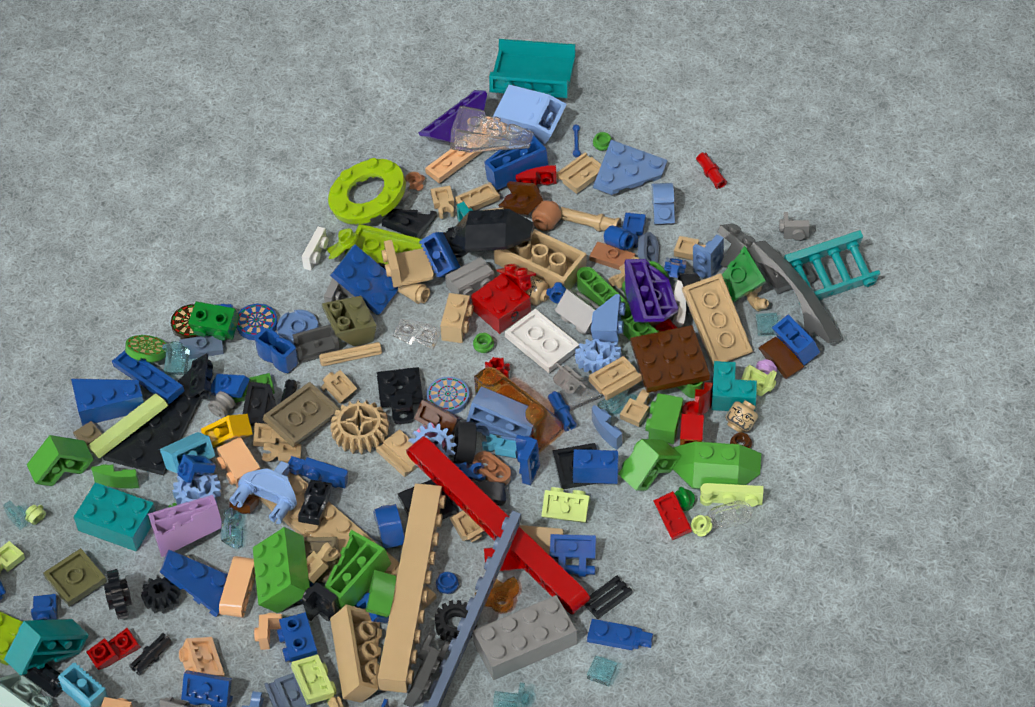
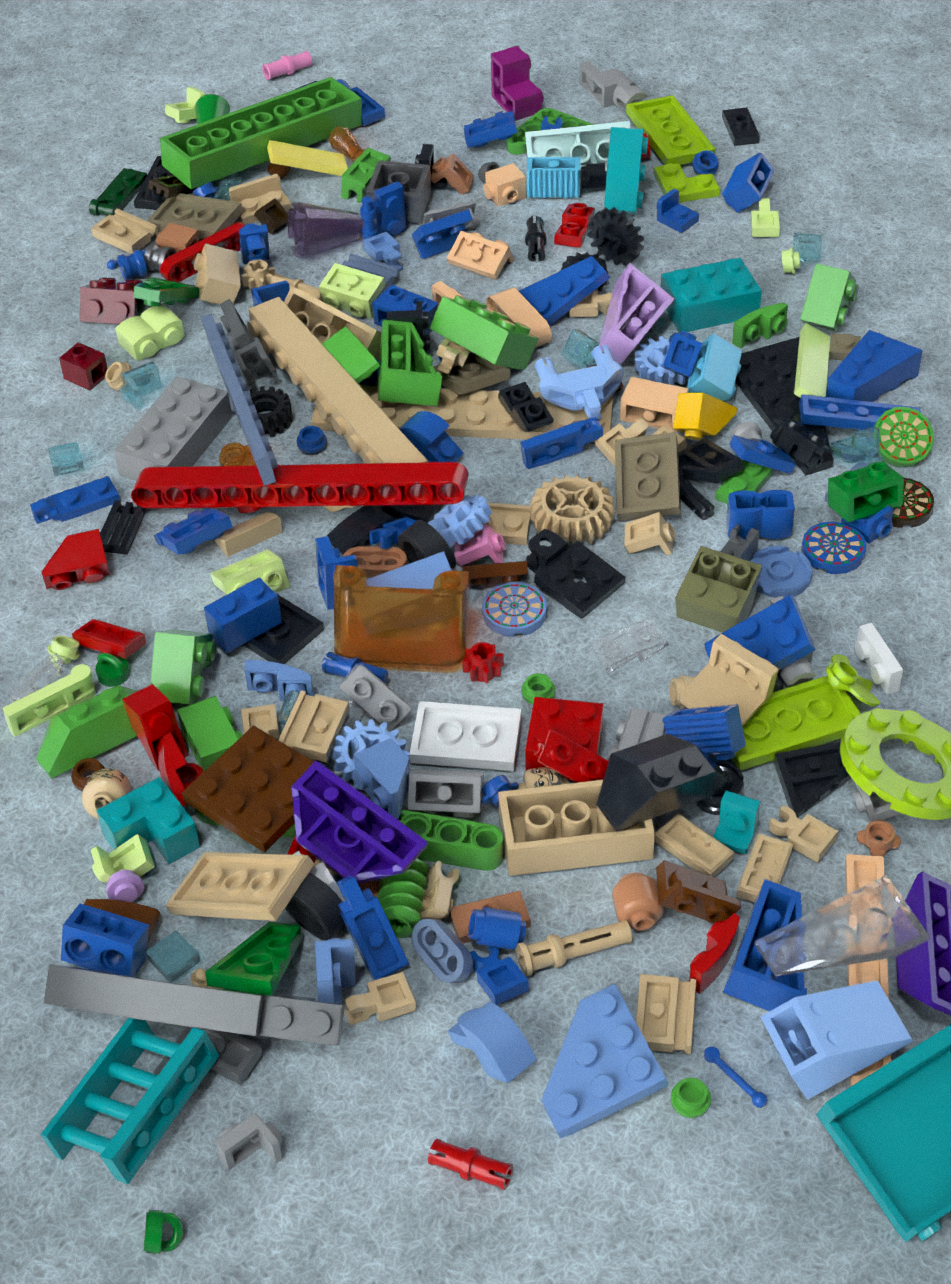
camera: 140 degrees right, 5 degrees down
olive plate [43,548,107,607] -> none
tan axle [319,342,382,366] -> none
tan brick [440,293,473,343] -> none
none -> red slope [41,529,110,590]
none -> green tile [144,1210,183,1254]

